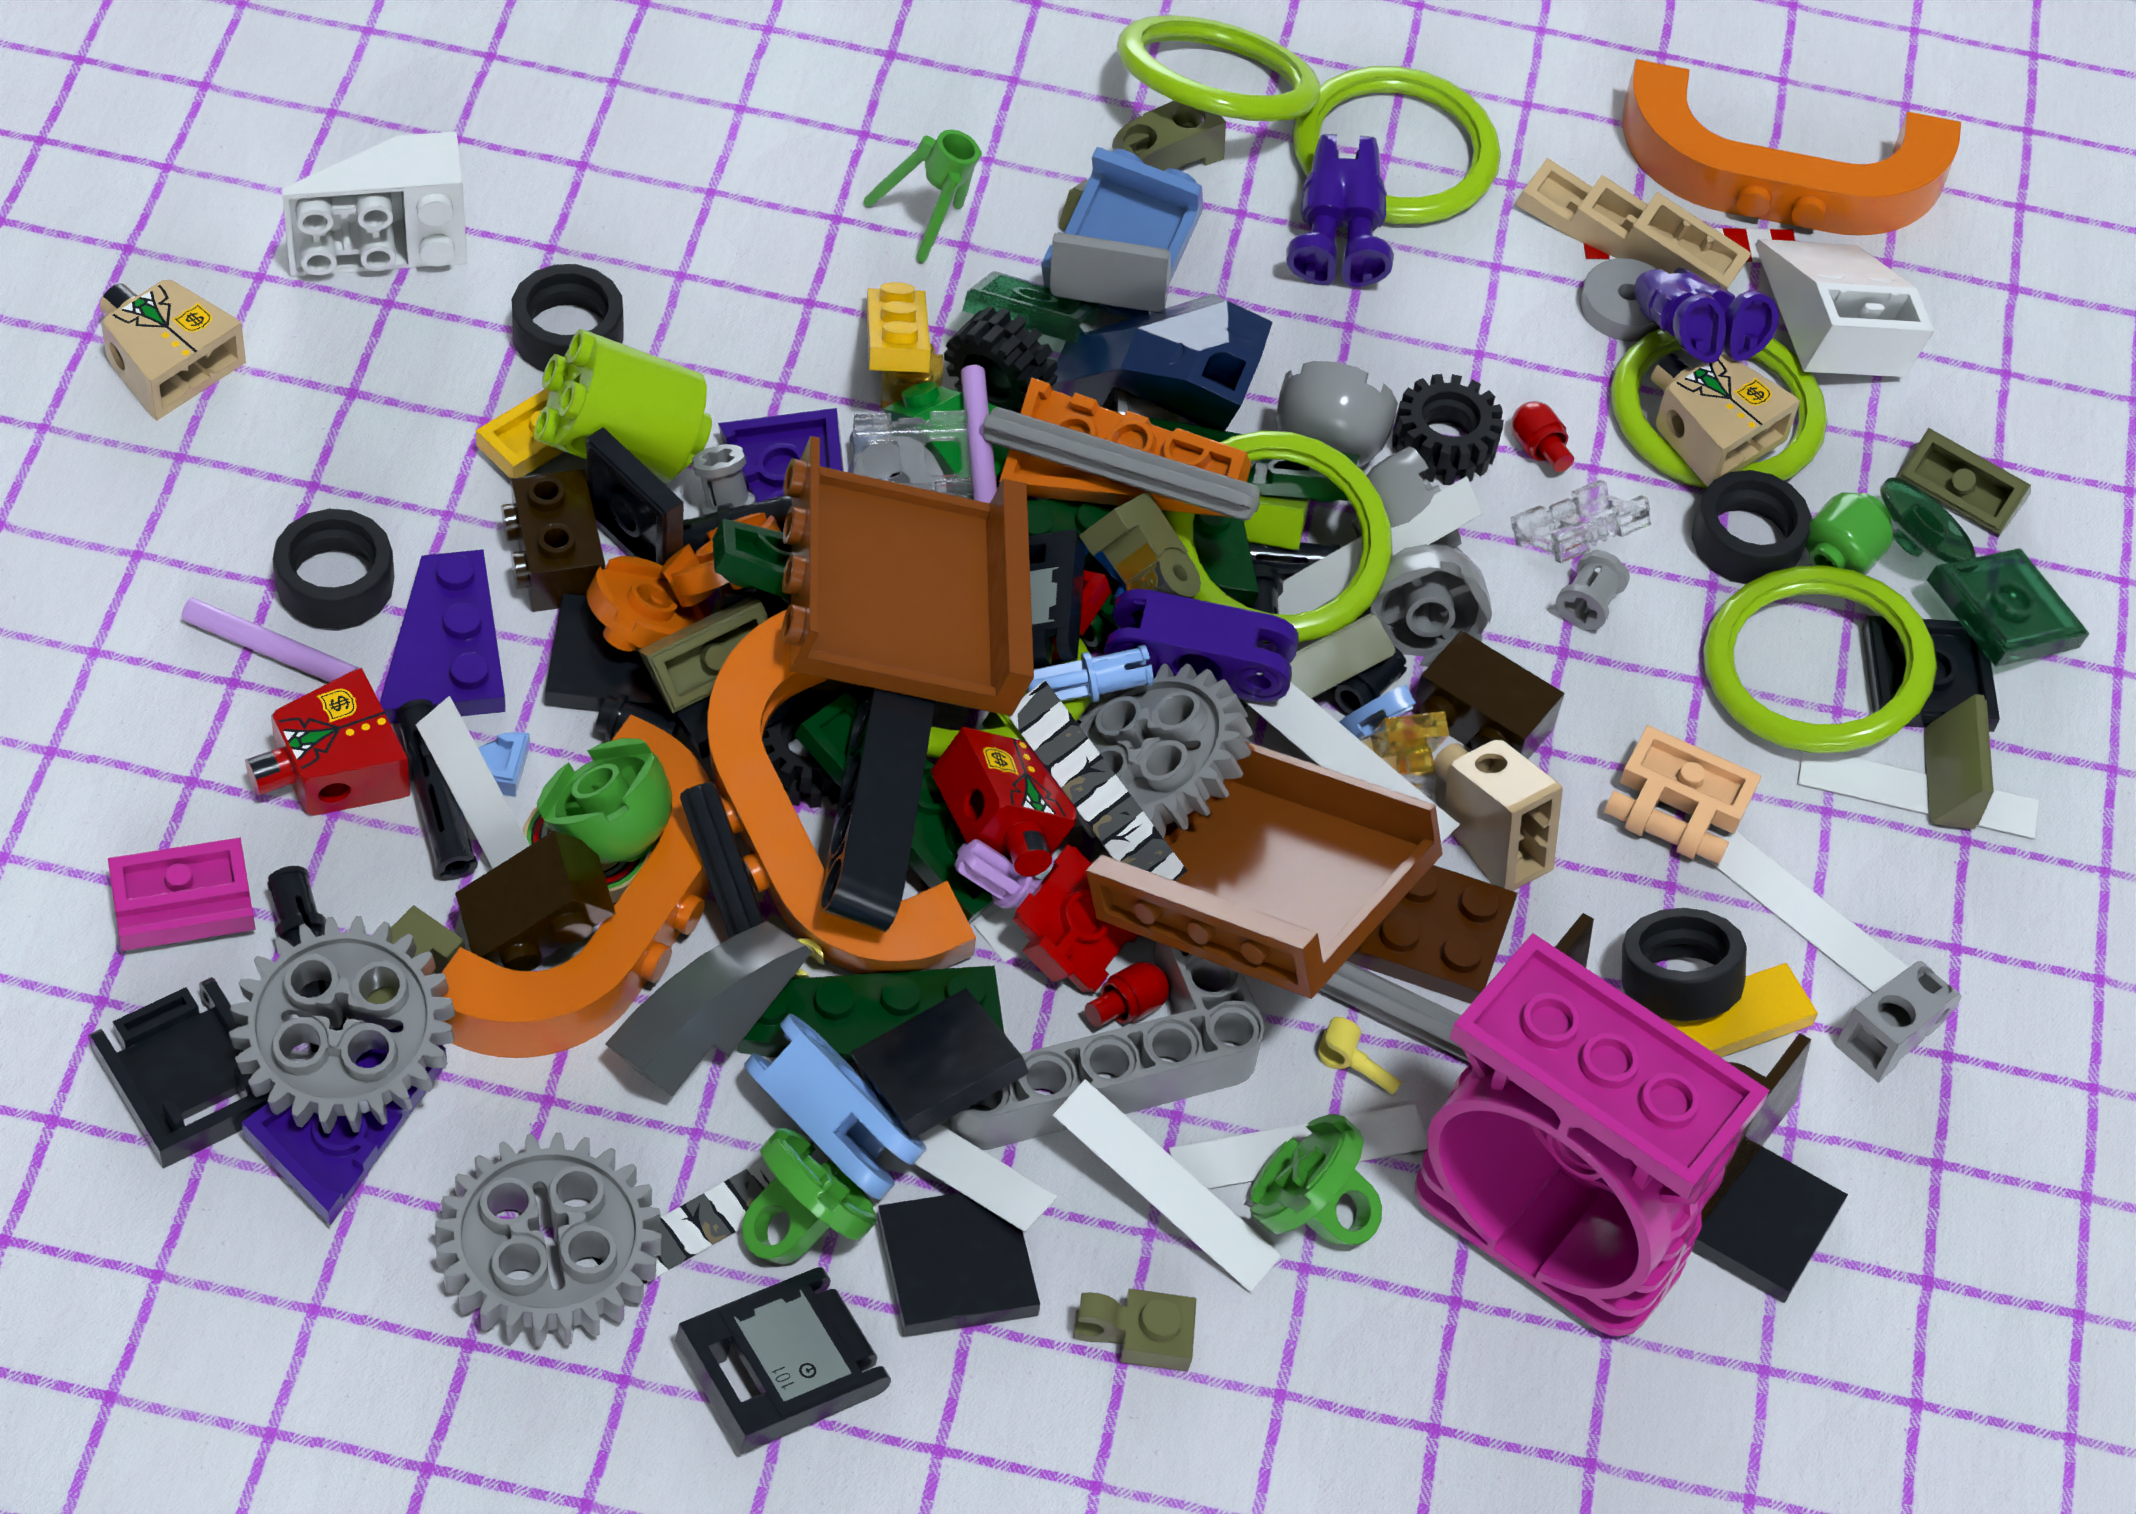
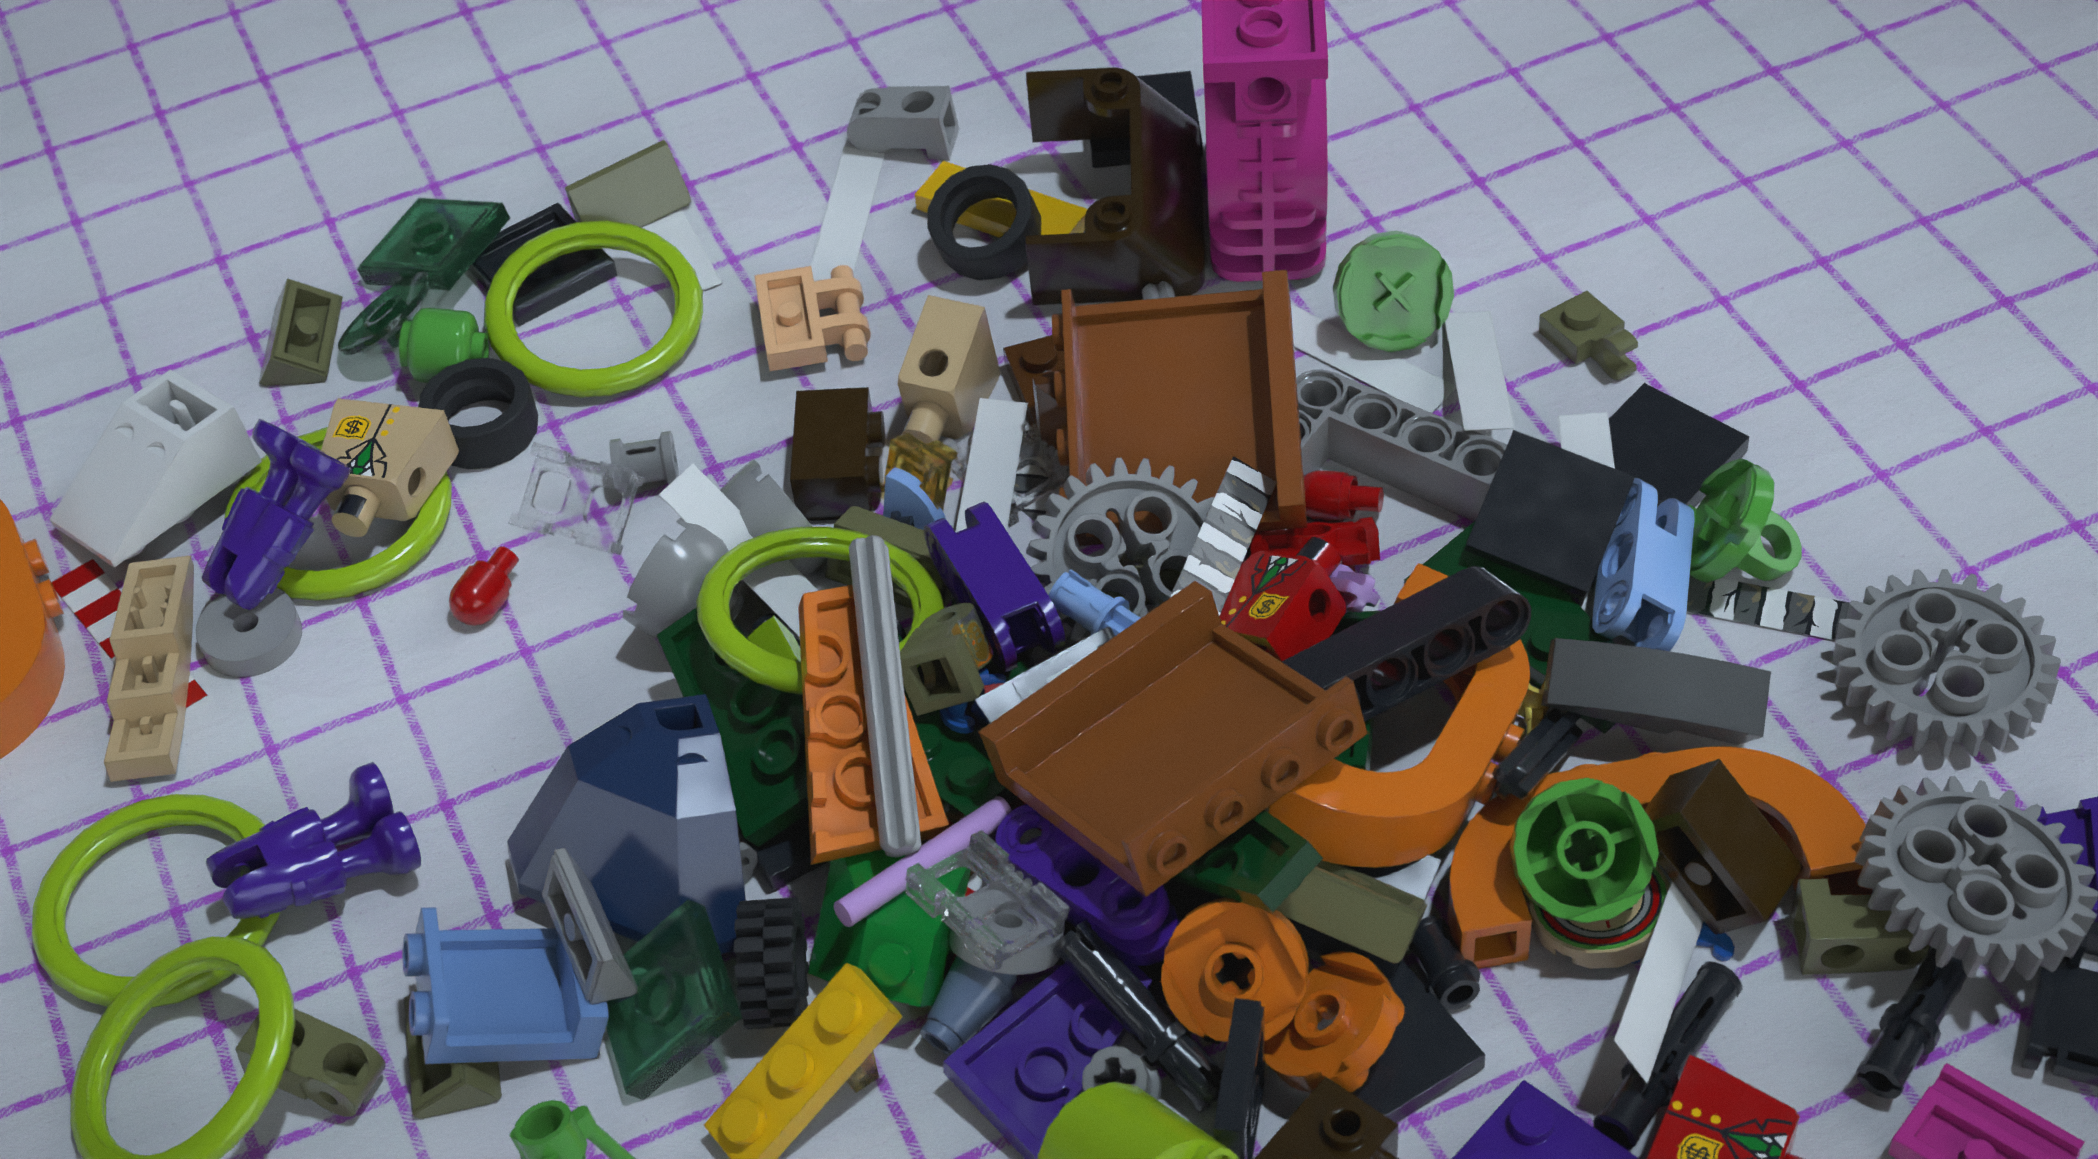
camera: 115 degrees left, 5 degrees down
light blue tile [478,732,530,797] -> none
black container [675,1267,891,1453] -> none
light grey cylinder [1276,361,1398,468] -> none
black tyre [1392,374,1504,485] -> none

